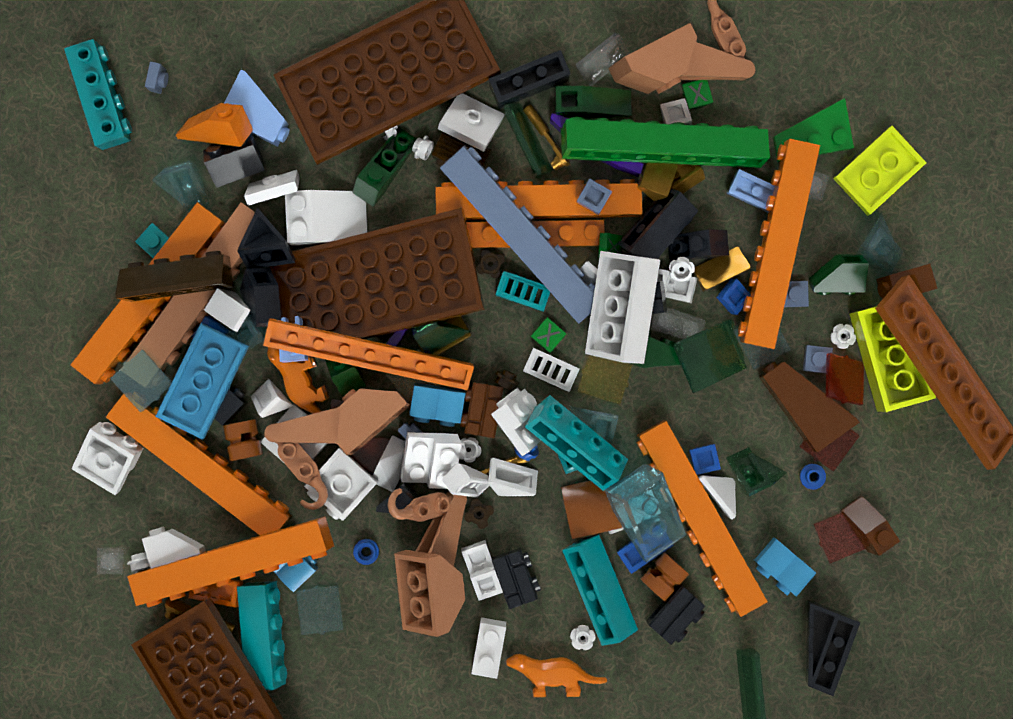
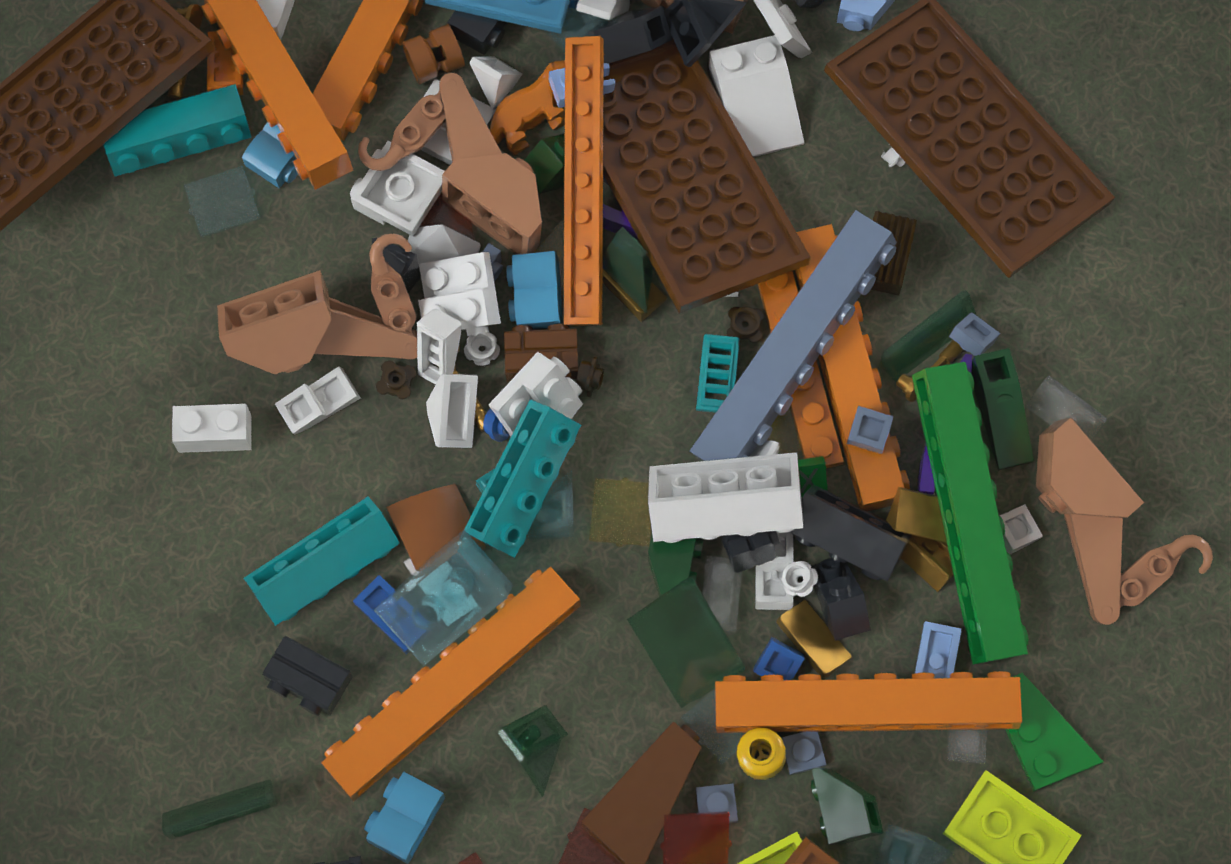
camera: 75 degrees right, 15 degrees down
dark green slope [353,127,417,207] -> none
blue plate [353,539,379,565] -> none
white plate [412,136,434,160] -> none
white plate [438,93,505,152] -> none
black brick [489,50,571,109] -> none
black brick [492,547,541,609] -> none
orange animal [506,654,607,697] -> none
white slope [523,348,579,392] -> none
green tile [531,317,566,353] -> none
white plate [570,625,595,650] -> none
dark orange wheel [640,552,689,601] -> none
green tile [681,80,713,110] -> none
blue plate [689,444,721,475] -> none
white slope [698,475,736,520] -> none
blue plate [800,464,826,490] -> none
white plate [831,324,856,349] -> none
none -> yellow head [737,727,786,780]
none -> sand blue plate [949,312,1000,356]

